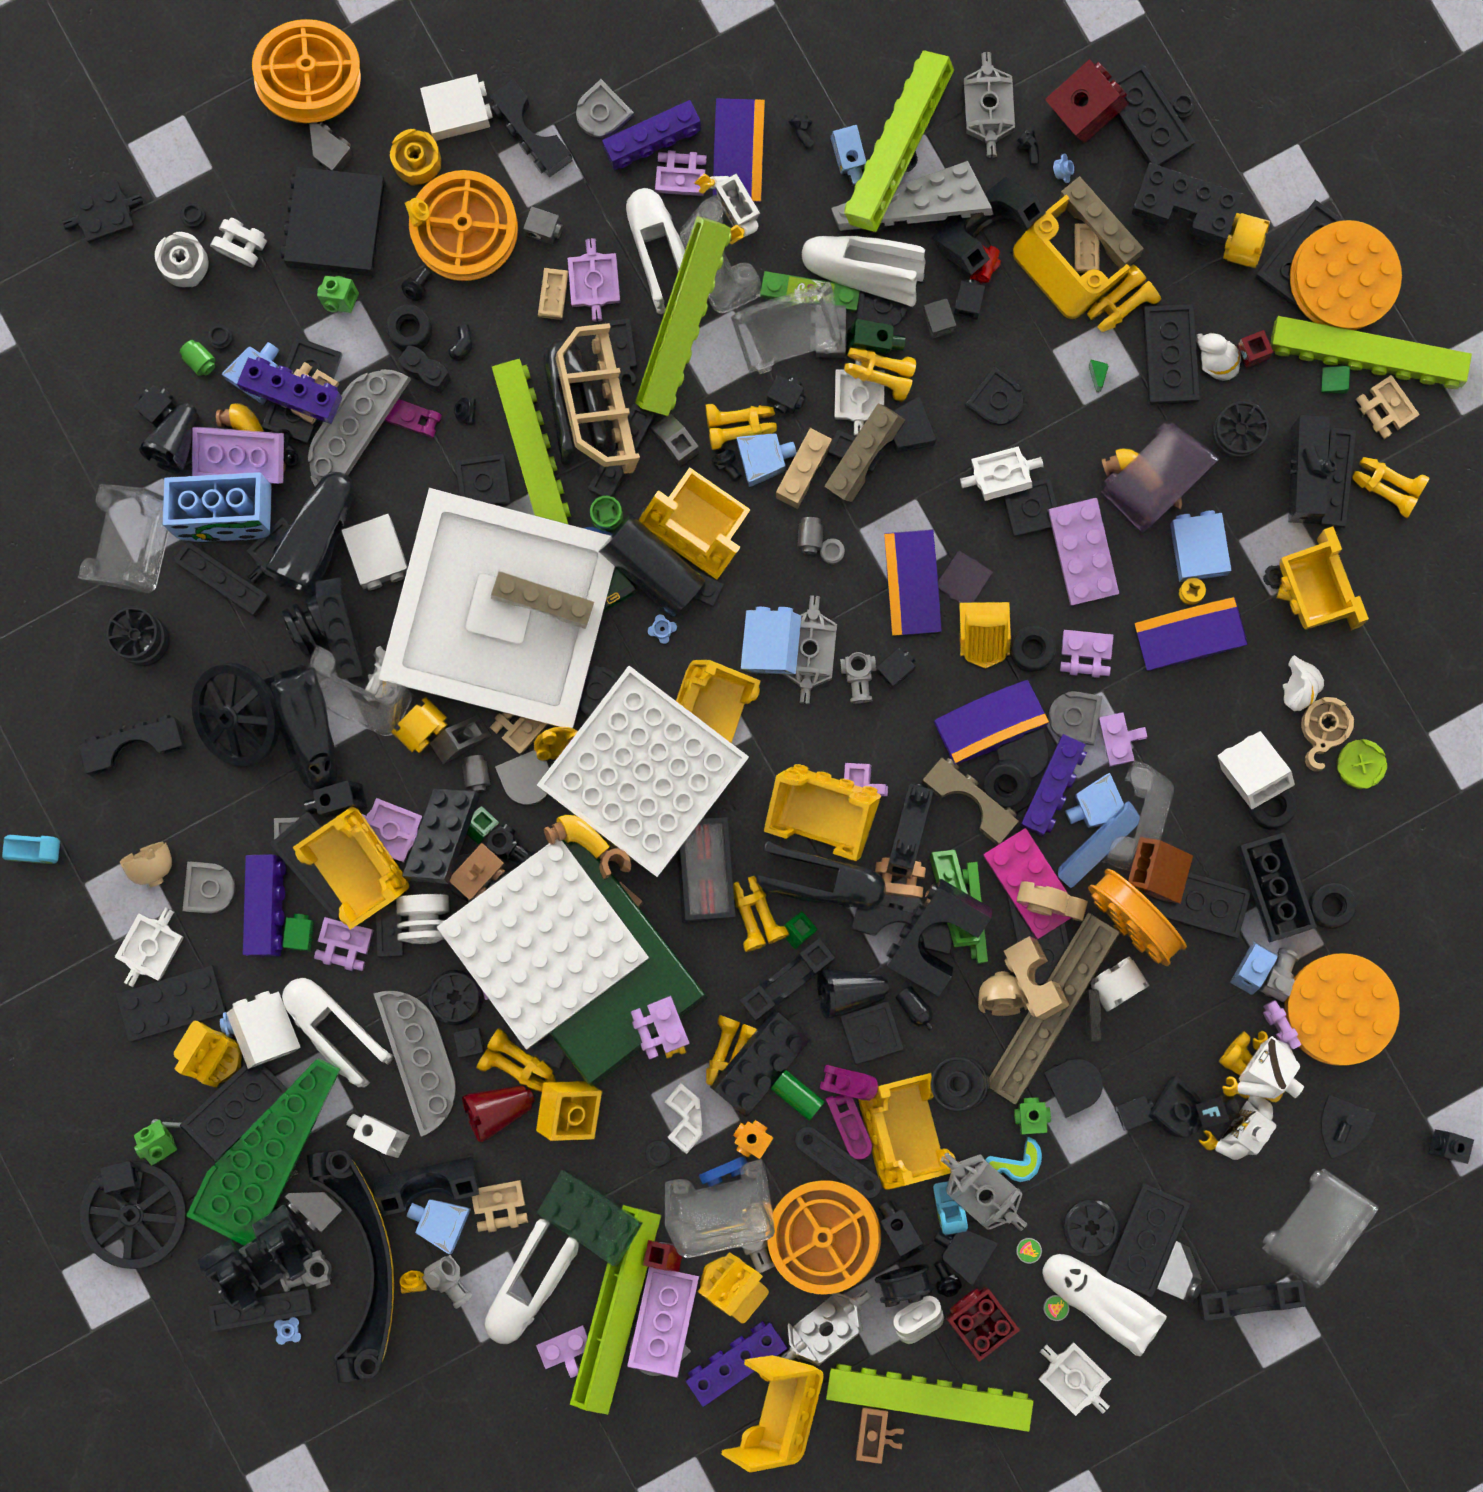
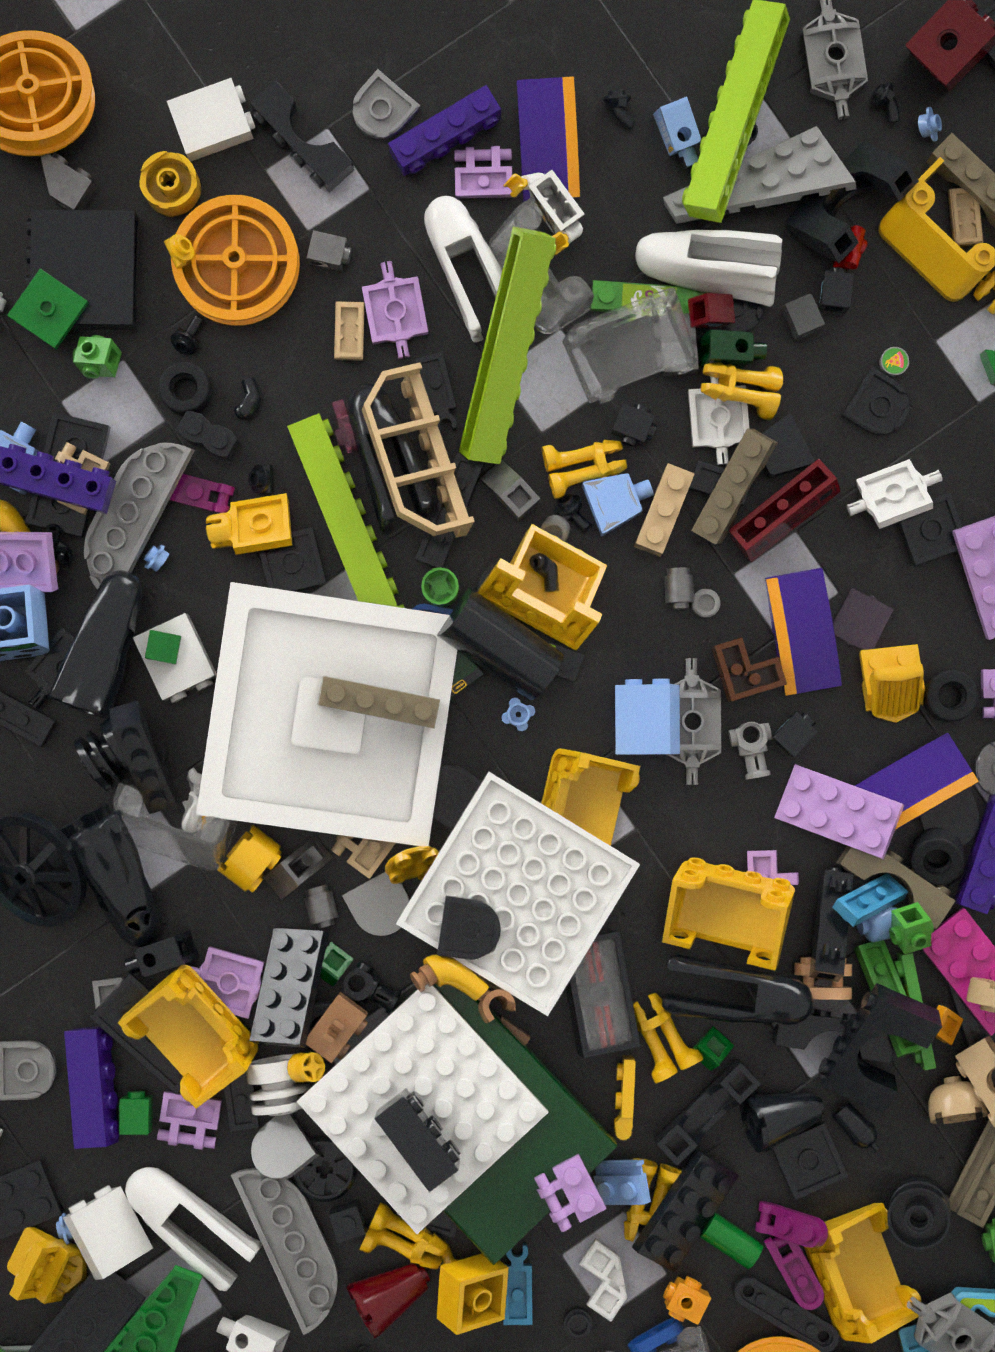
camera: 15 degrees left, 5 degrees up
none -> green plate [7,269,89,350]
none -> light blue plate [144,544,169,572]
none -> green slope [145,630,181,664]
none -> yellow plate [206,493,292,555]
none -> light grey tile [251,1113,319,1179]
none -> yellow wheel [287,1052,325,1082]
none -> clear pink plate [332,399,357,453]
none -> black brick [374,1088,461,1193]
none -> black tile [437,895,501,960]
none -> dark azure plate [503,1243,533,1325]
none -> black arm [529,553,559,592]
none -> light grey tile [541,515,570,542]
none -> light blue plate [593,1160,651,1205]
none -> yellow hinge [614,1055,636,1141]
none -> dark red brick [688,293,735,329]
none -> reddish brown brick [711,638,787,702]
none -> dark red brick [728,459,841,563]
none -> lavender plate [774,764,904,859]
none -> dark azure plate [832,873,908,927]
none -> light blue head [856,906,897,942]
none -> tile [879,347,909,377]
none -> bright green brick [889,902,934,954]
none -> light orange plate [936,1005,964,1045]

